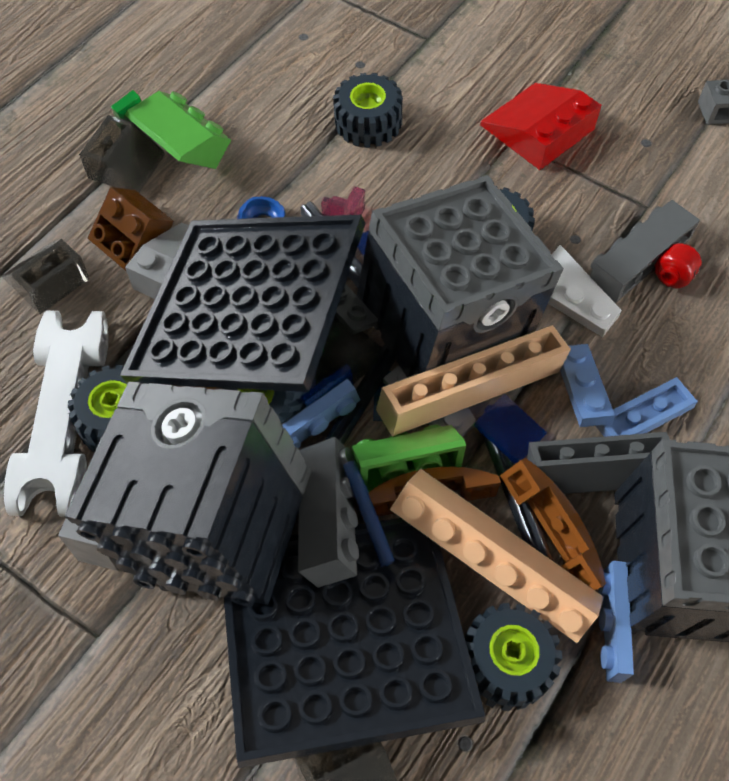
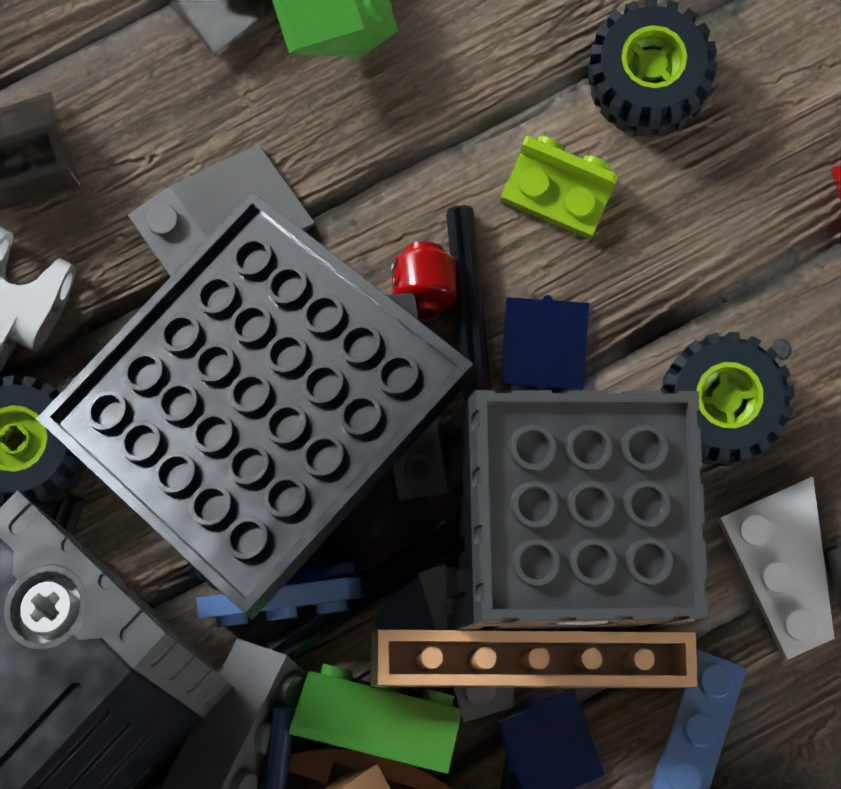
camera: 30 degrees right, 20 degrees up
reddish brown slope [88,187,174,271] -> none
blue piece [237,196,286,219] -> none
clear pink panel [321,186,365,216] -> none
none -> lime bracket [500,136,618,240]

